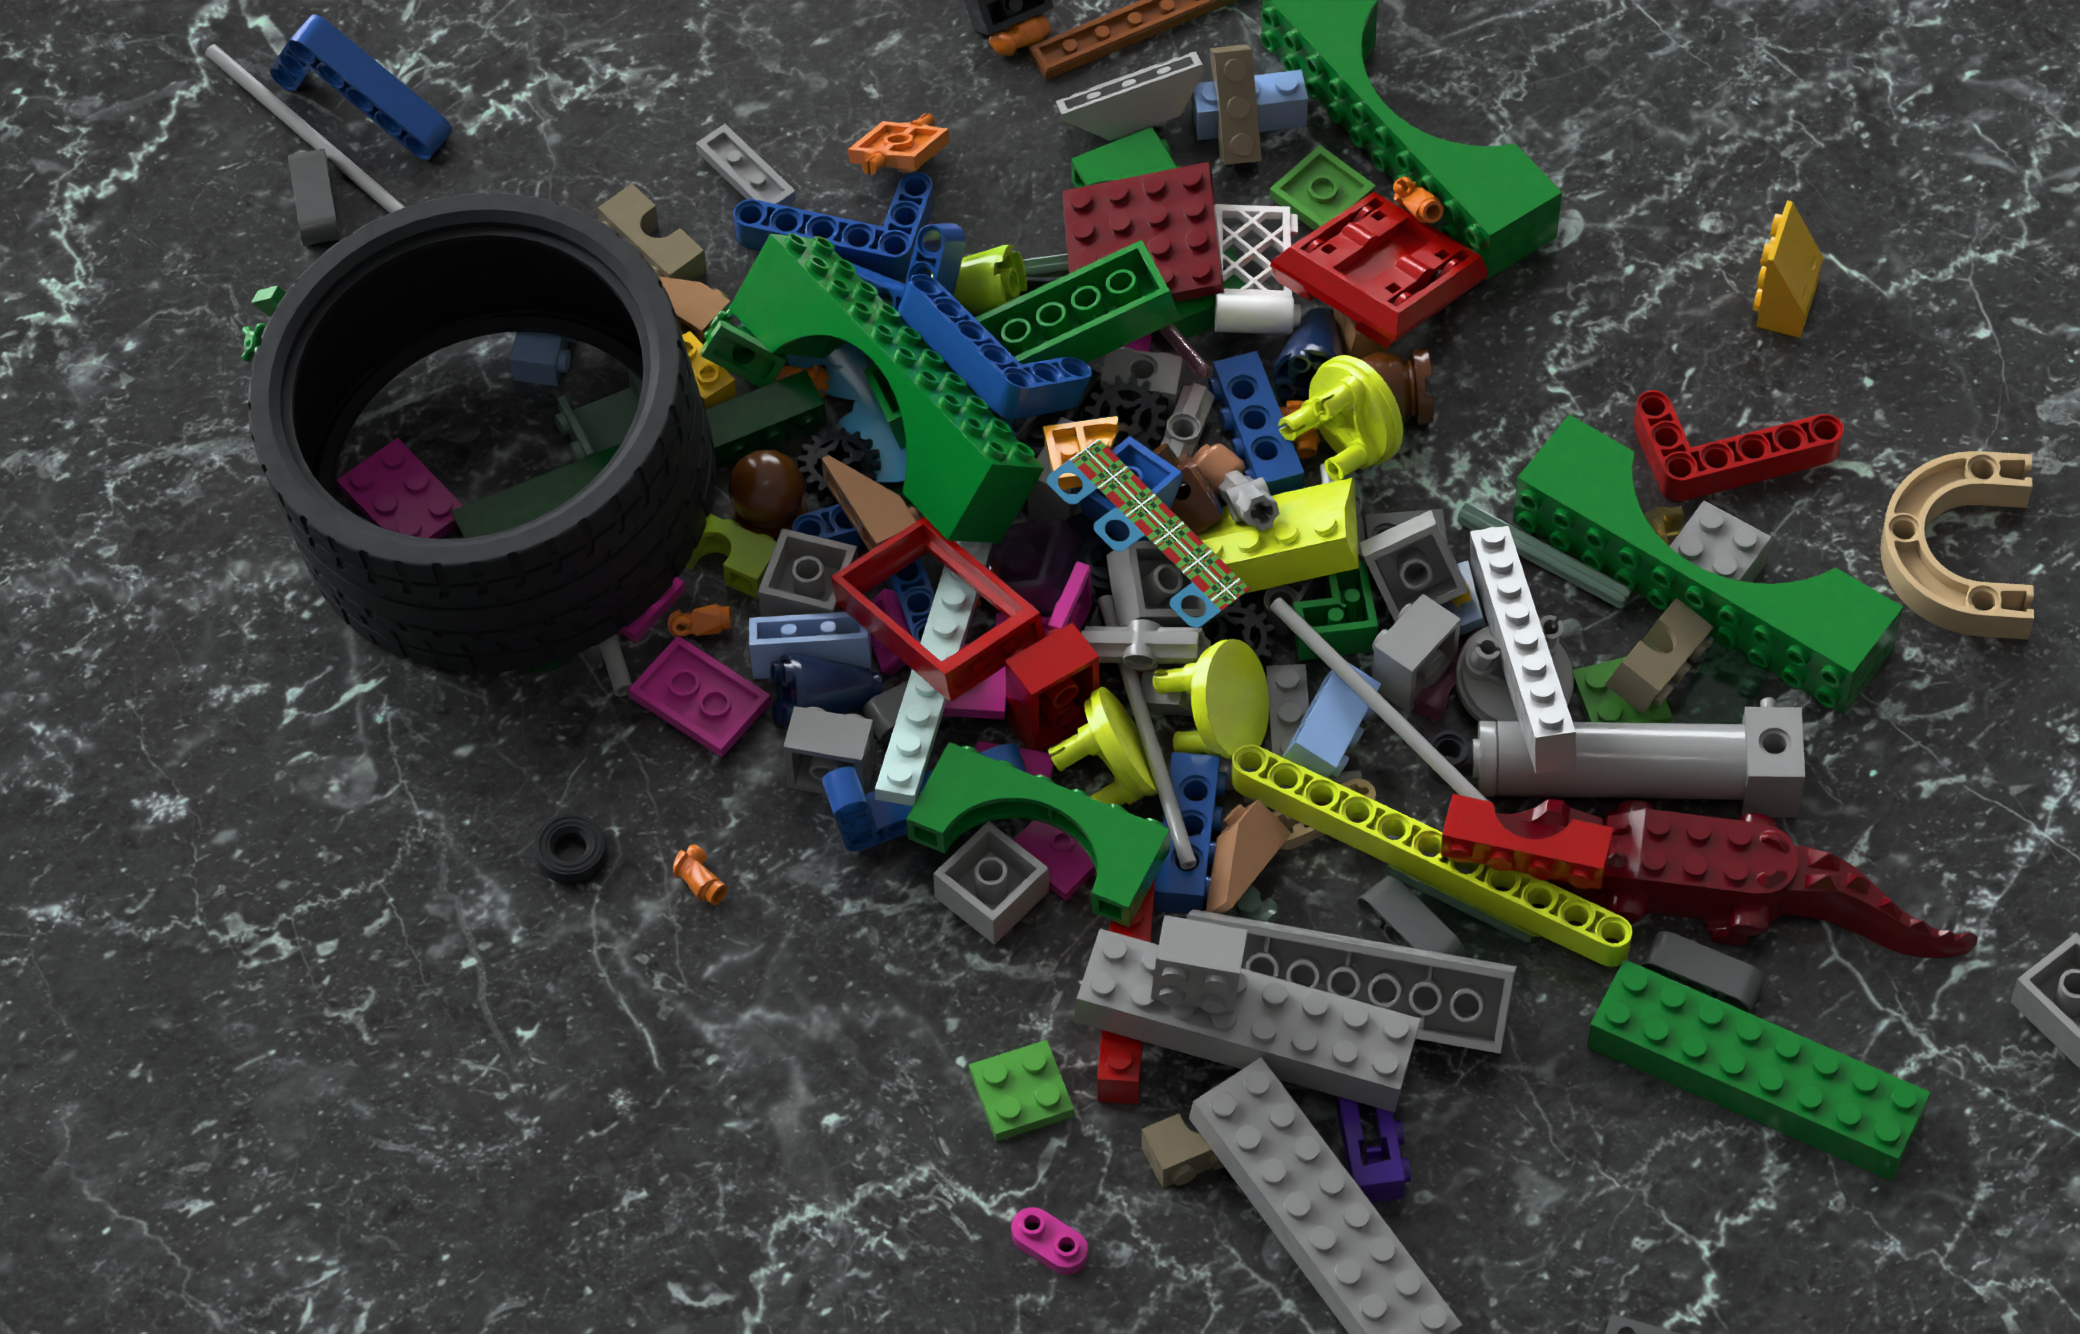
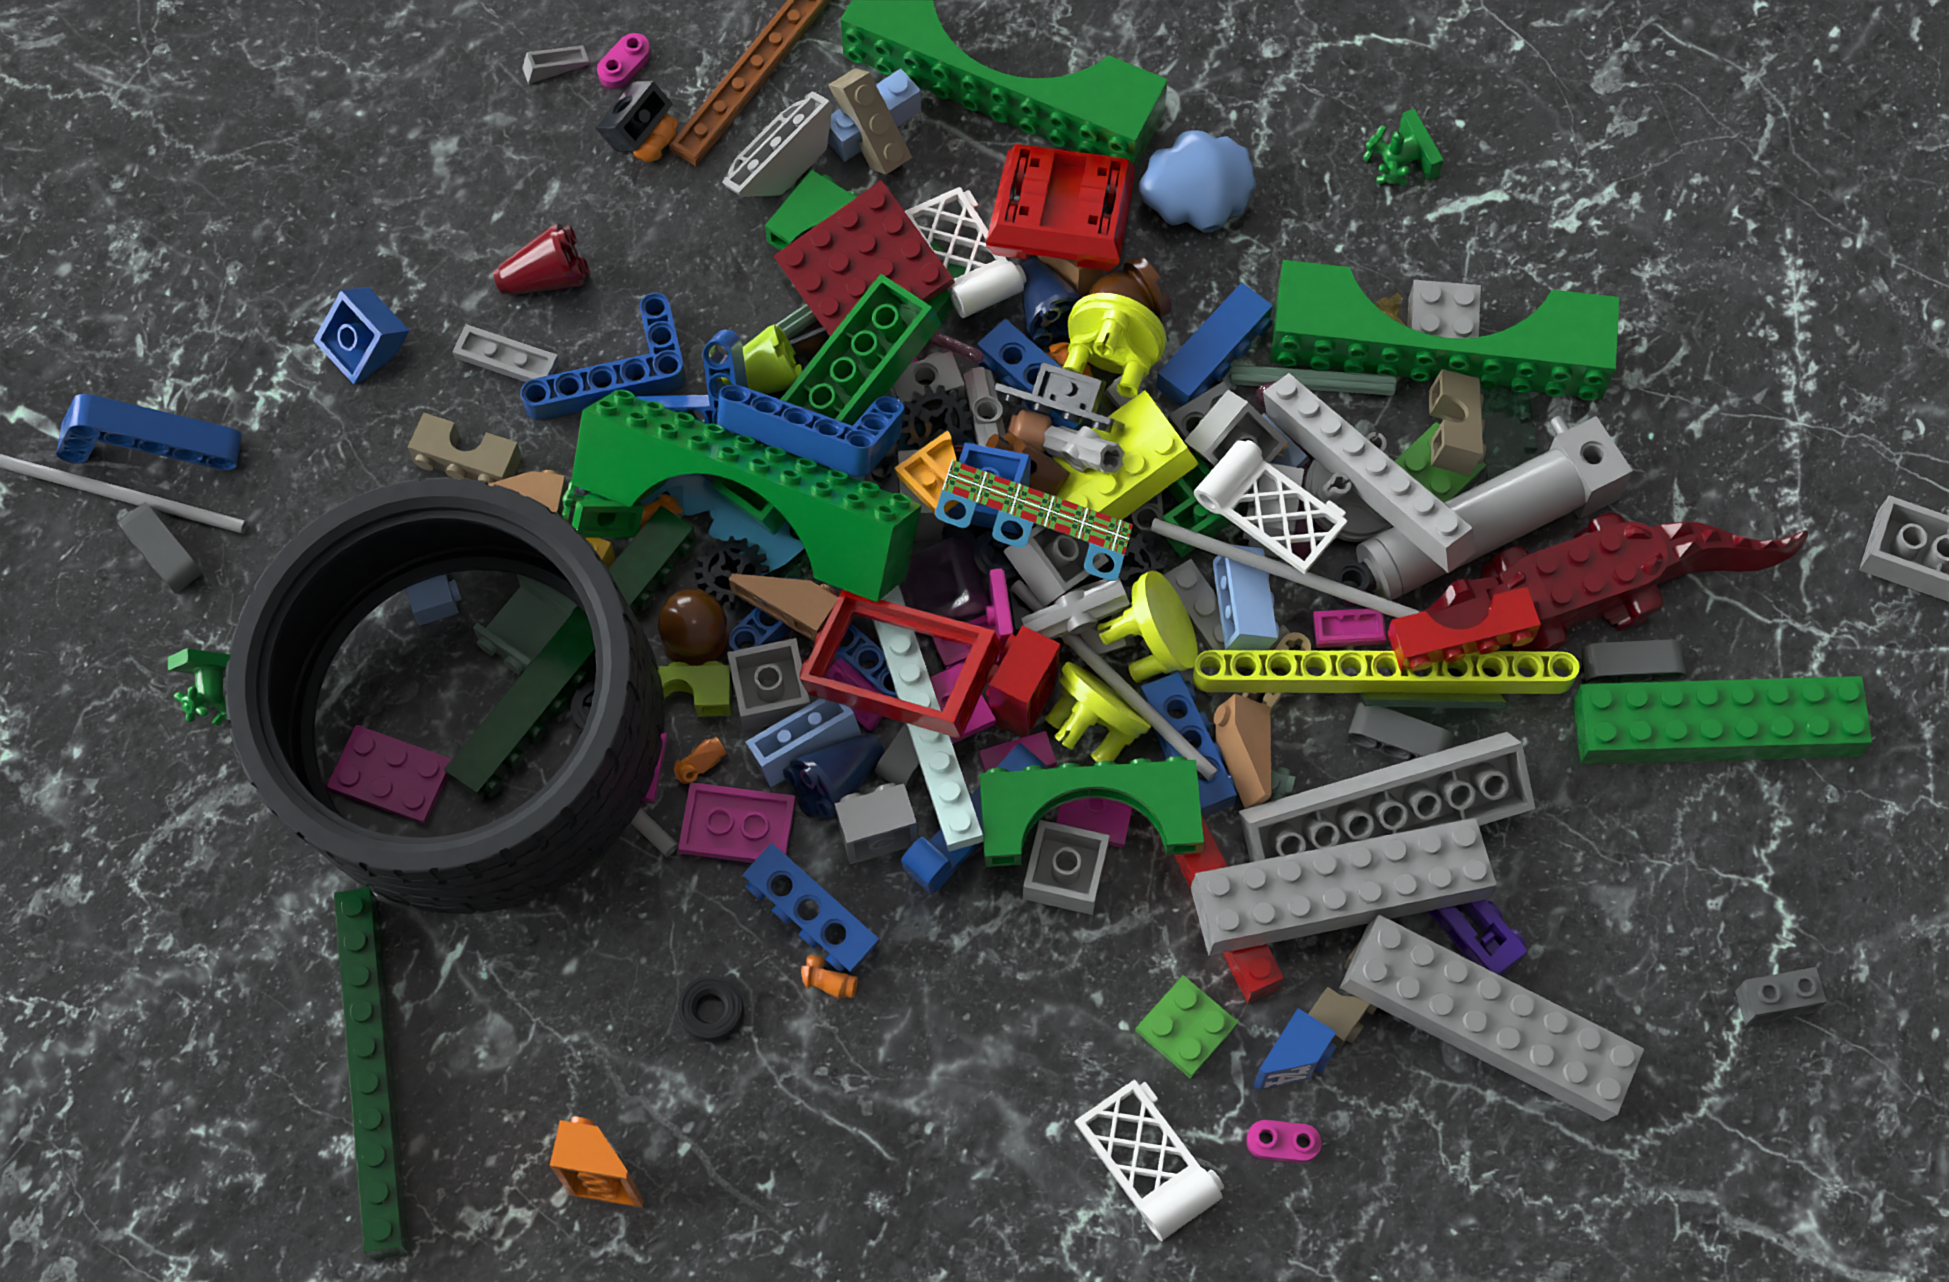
camera: 30 degrees left, 10 degrees up
orange plate [848,113,950,175] -> none
light grey brick [1151,915,1248,1014] -> none
bright green plate [1269,145,1376,230] -> none
orange arm [1393,177,1443,223] -> none
red beam [1633,390,1844,502] -> none
yellow slope [1752,200,1824,338] -> none
tan piece [1880,451,2034,640] -> none
none -> blue slope [313,287,410,384]
none -> dark green brick [334,887,410,1260]
none -> dark red cone [493,223,590,295]
none -> orange slope [550,1117,644,1208]
none -> blue brick [743,842,881,973]
none -> bracket [993,362,1125,433]
none -> white piece [1075,1079,1224,1241]
none -> medium blue piece [1138,130,1257,233]
none -> blue brick [1156,282,1273,407]
none -> white piece [1194,440,1348,574]
none -> blue slope [1253,1008,1337,1090]
none -> dark pink plate [1313,608,1386,648]
none -> green piece [1363,109,1443,187]

